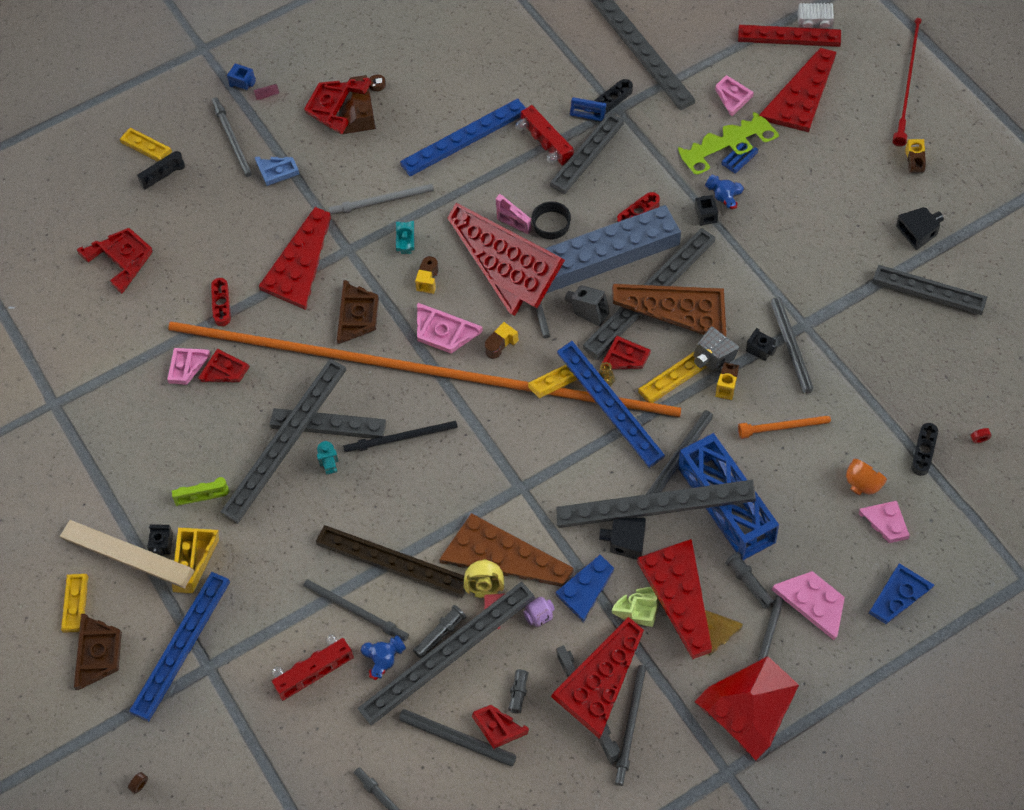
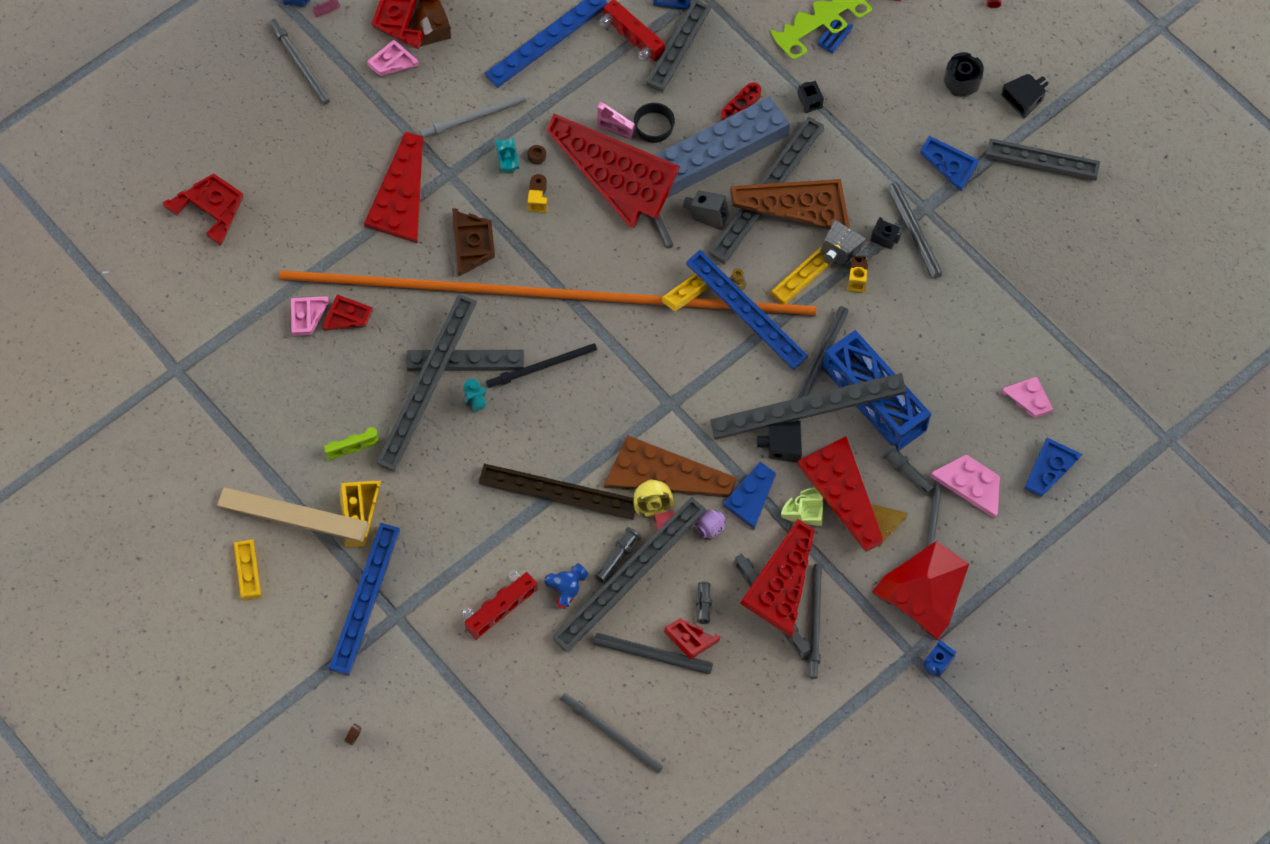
camera: 15 degrees left, 5 degrees up
reddish brown wing [74,614,122,690] -> none
yellow tile [120,128,172,162] -> none
black plate [137,151,185,190] -> none
black brick [148,524,173,556] -> none
red beam [211,278,231,326] -> none
medium blue wing [254,157,299,186] -> none
dark grey bar [303,579,409,641] -> none
bright pink wing [417,303,483,354] -> none
leg [485,322,519,359] -> none
red wing [601,336,651,370] -> none
blue animal [705,174,744,210] -> none
orange piece [738,416,831,439] -> none
orange cylinder [846,459,887,495] -> none
reddish brown leg [905,139,926,173] -> none
black beam [911,423,938,476] -> none
red tile [970,428,992,443] -> none
none -> bright pink wing [367,40,419,76]
none -> reddish brown tile [528,145,546,164]
none -> blue wing [920,136,979,191]
none -> blue brick [923,640,956,677]
none -> black brick [944,52,984,96]

